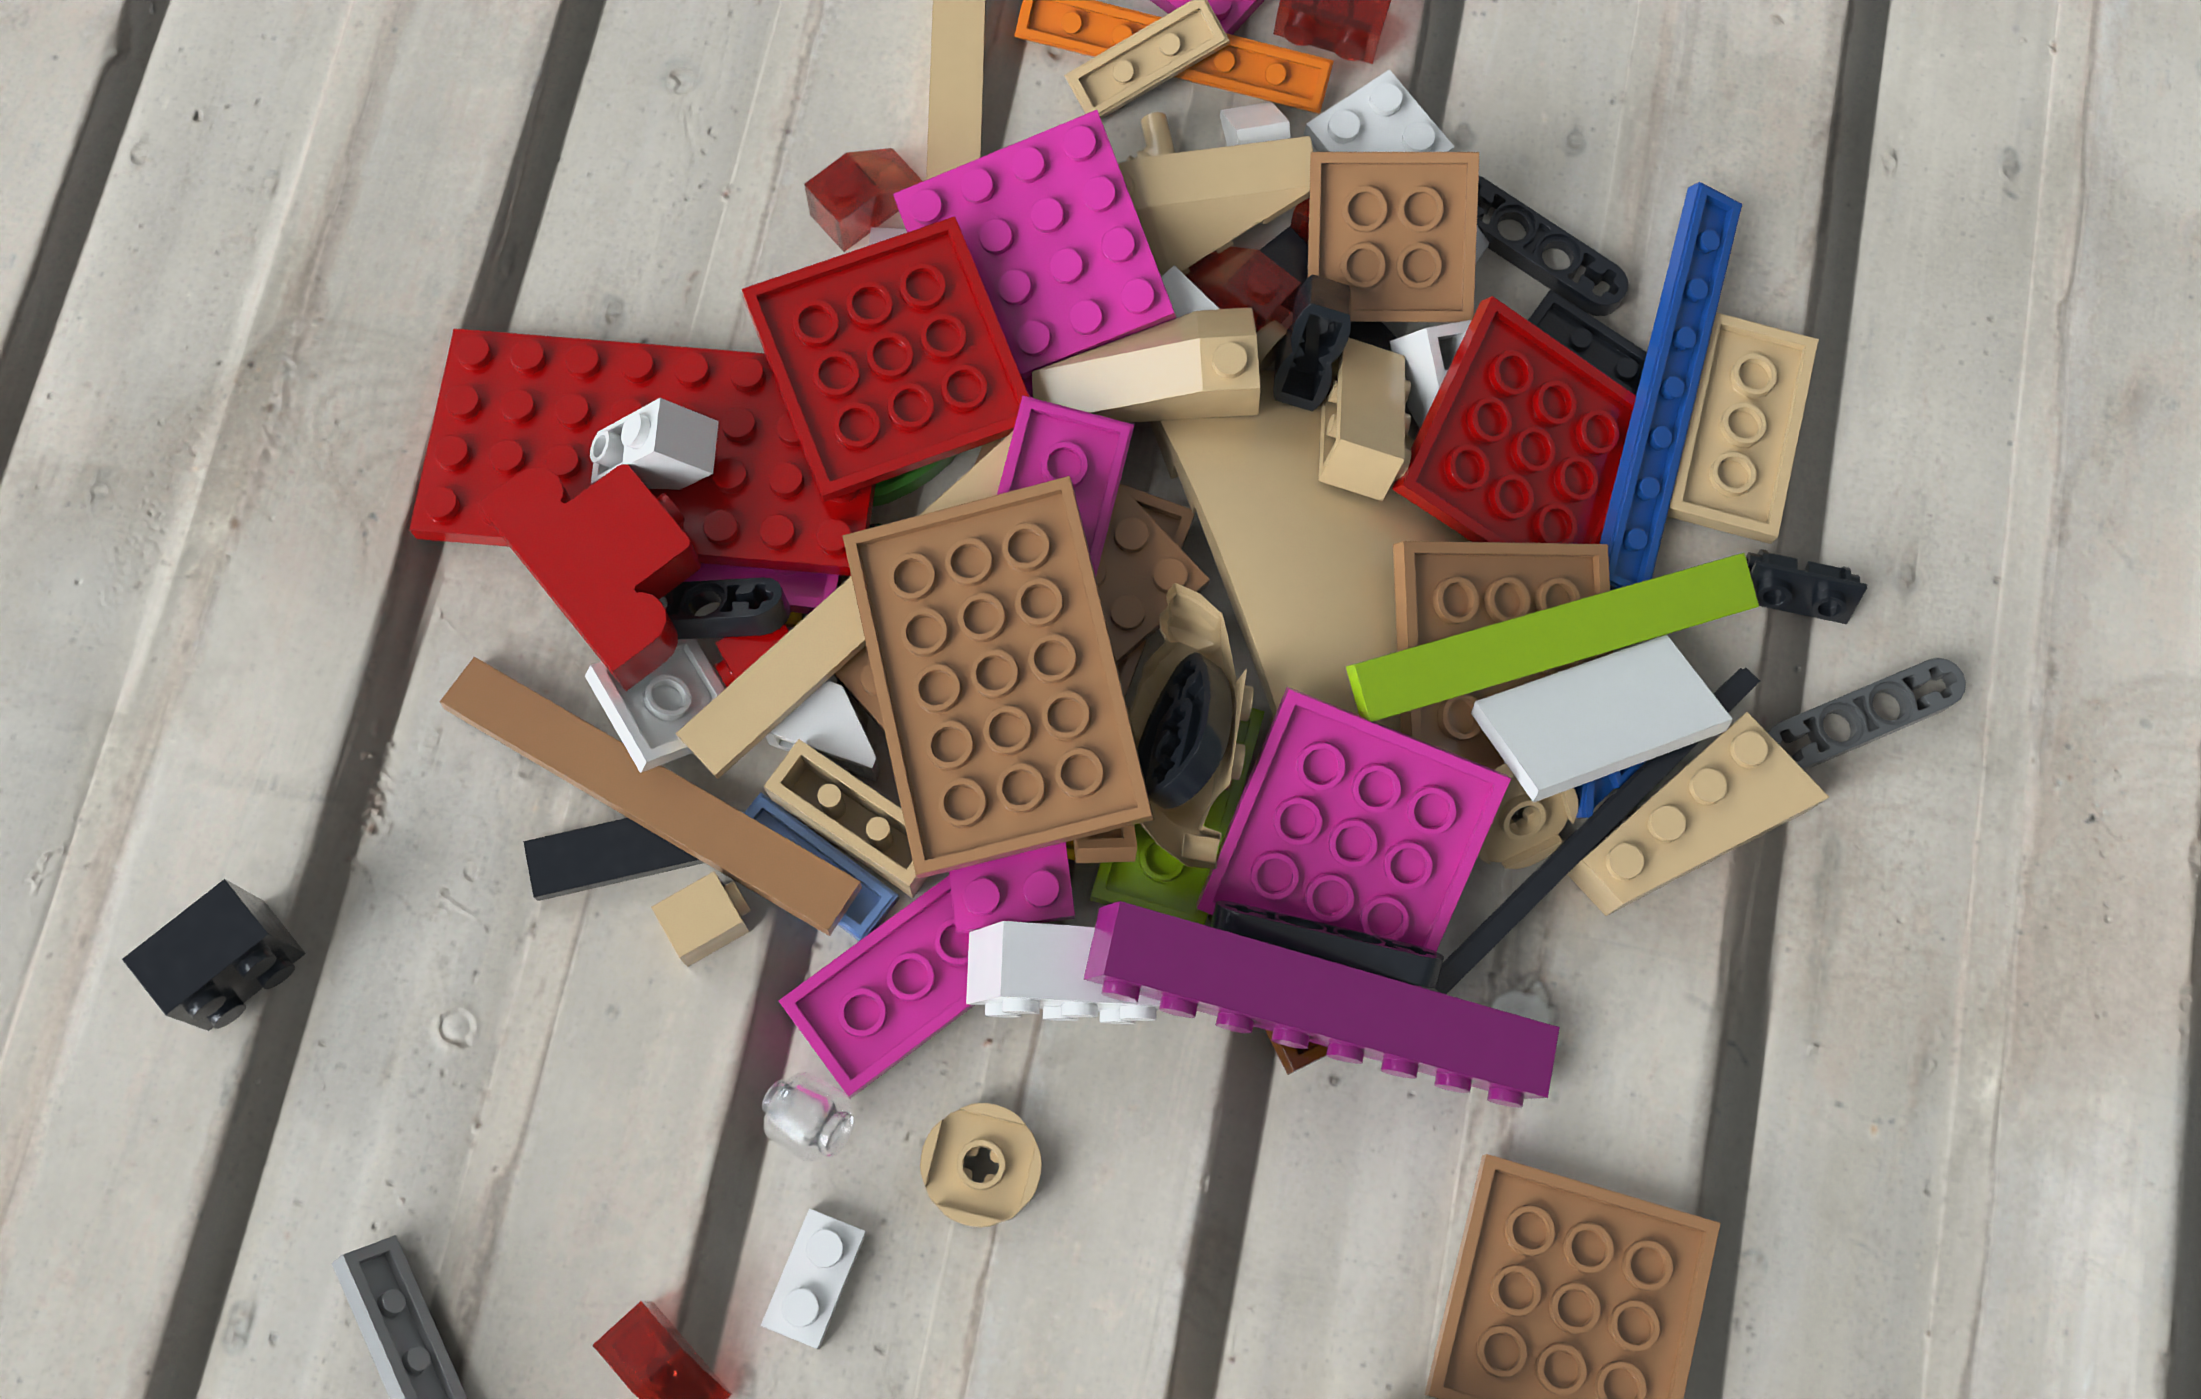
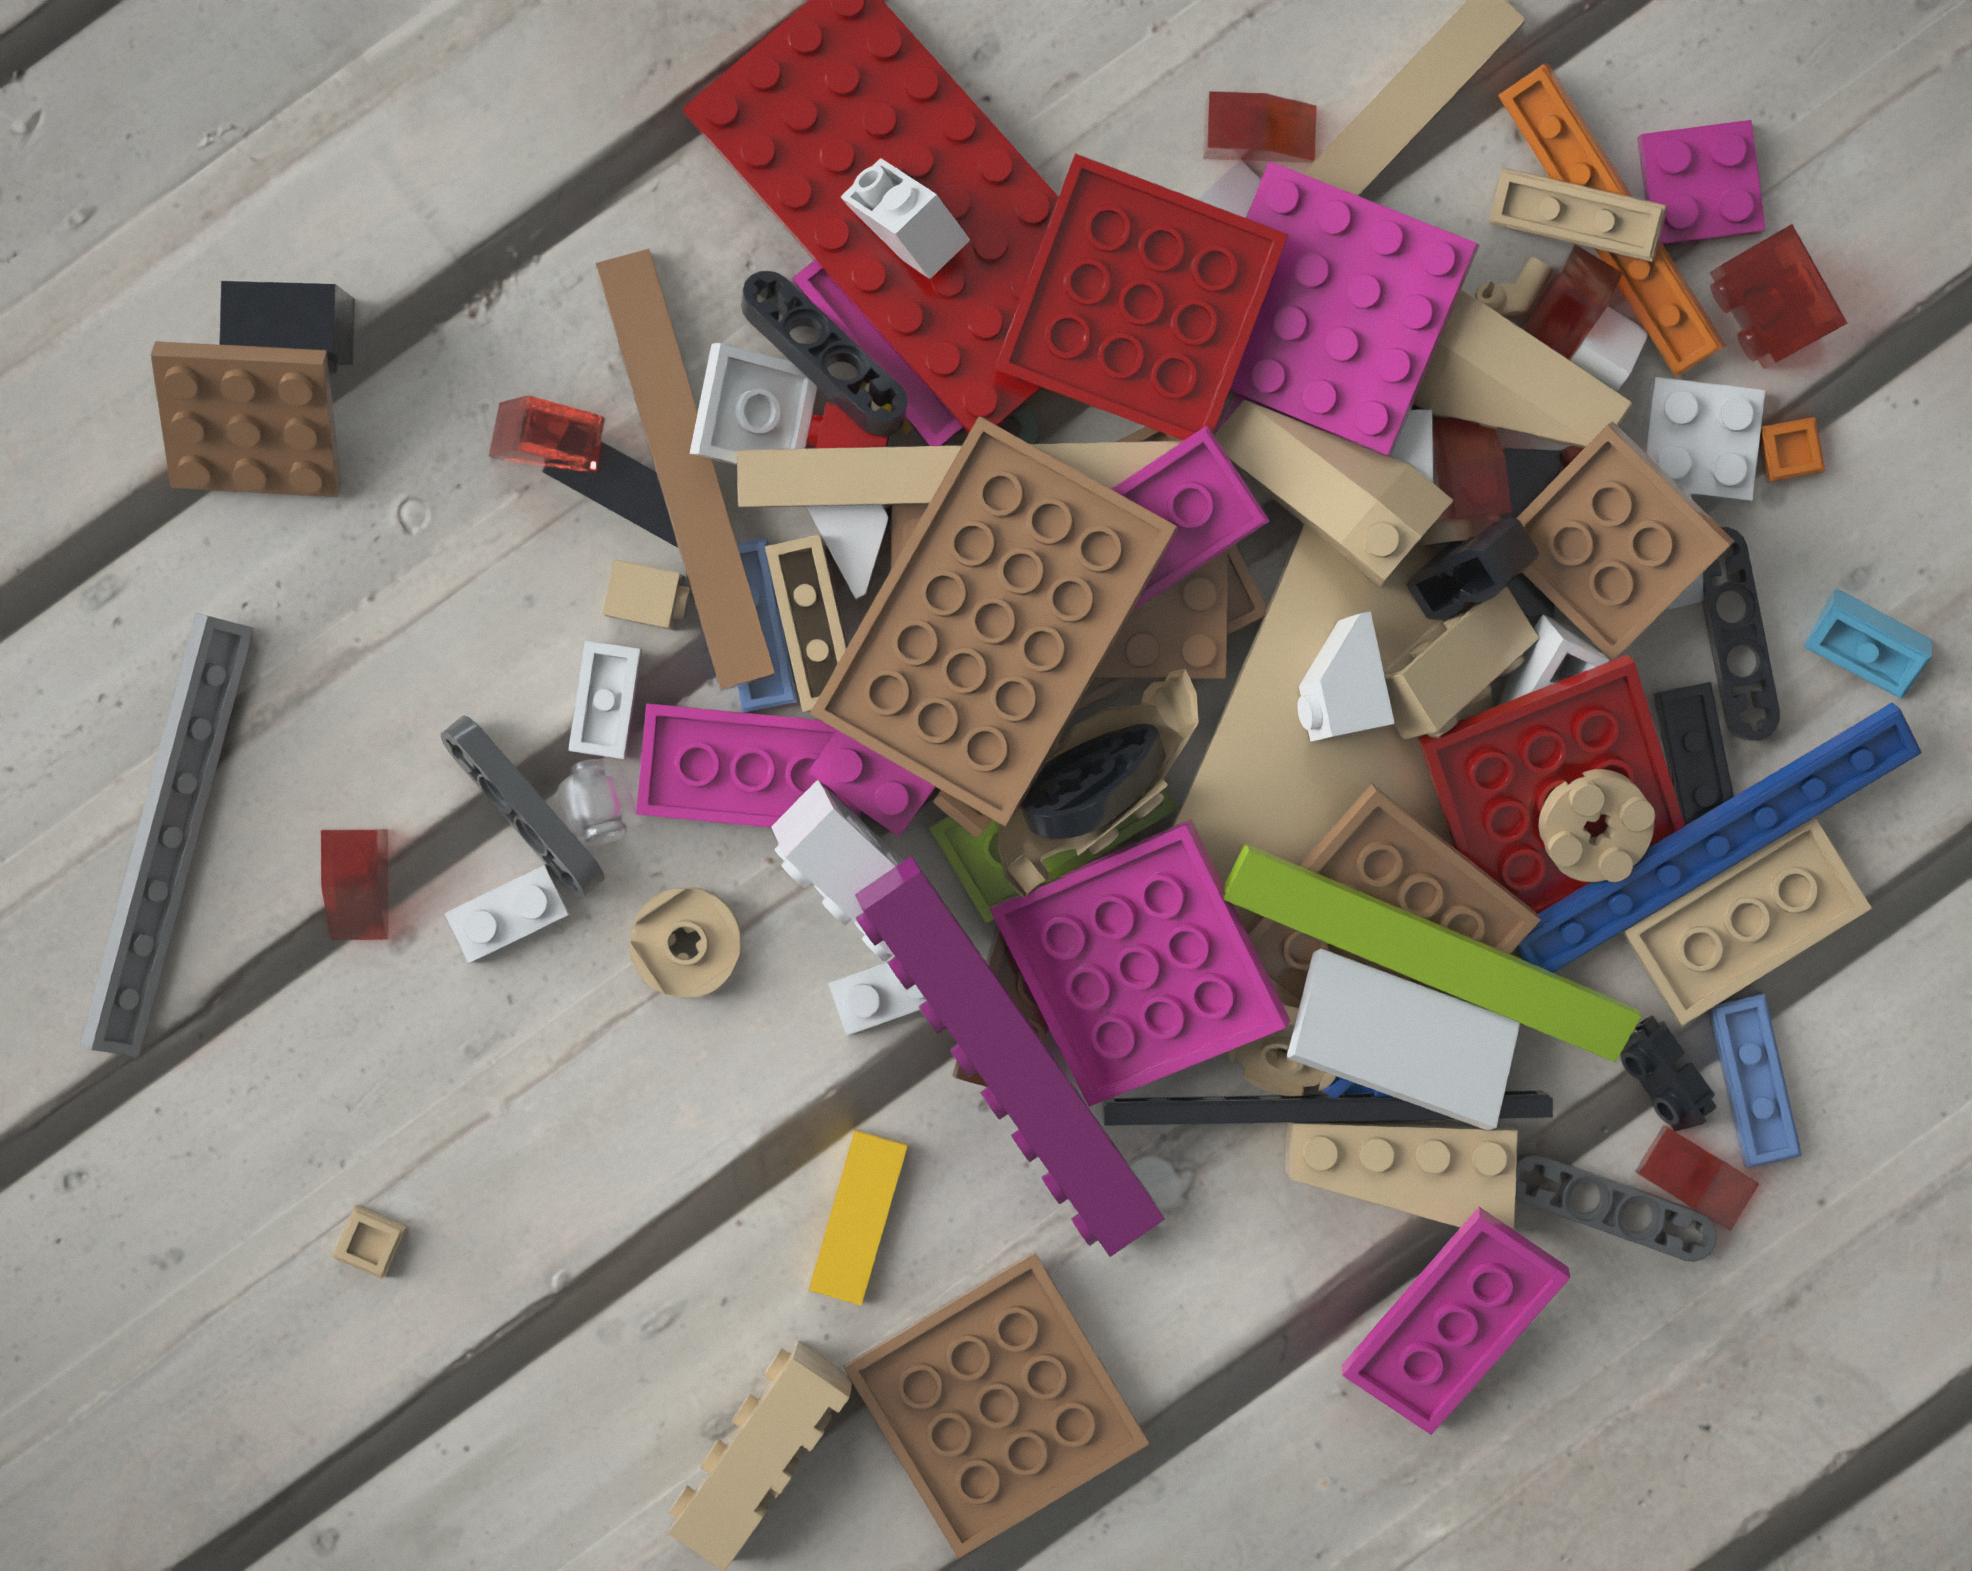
camera: 50 degrees right, 15 degrees up
red brick [477,464,701,691] -> none
black beam [1210,901,1444,988] -> none
none -> medium nougat plate [151,341,341,497]
none -> dark grey beam [441,715,605,898]
none -> clear red slope [489,395,605,472]
none -> white plate [568,641,642,759]
none -> yellow tile [808,1129,908,1306]
none -> white plate [828,961,926,1036]
none -> white slope [1298,611,1395,742]
none -> dark pink plate [1342,1206,1570,1435]
none -> clear red slope [1521,244,1623,360]
none -> tan plate [1538,769,1655,882]
none -> clear red slope [1635,1125,1759,1231]
none -> medium blue tile [1708,993,1802,1168]
none -> orange tile [1759,417,1825,483]
none -> medium azure slope [1804,589,1932,699]

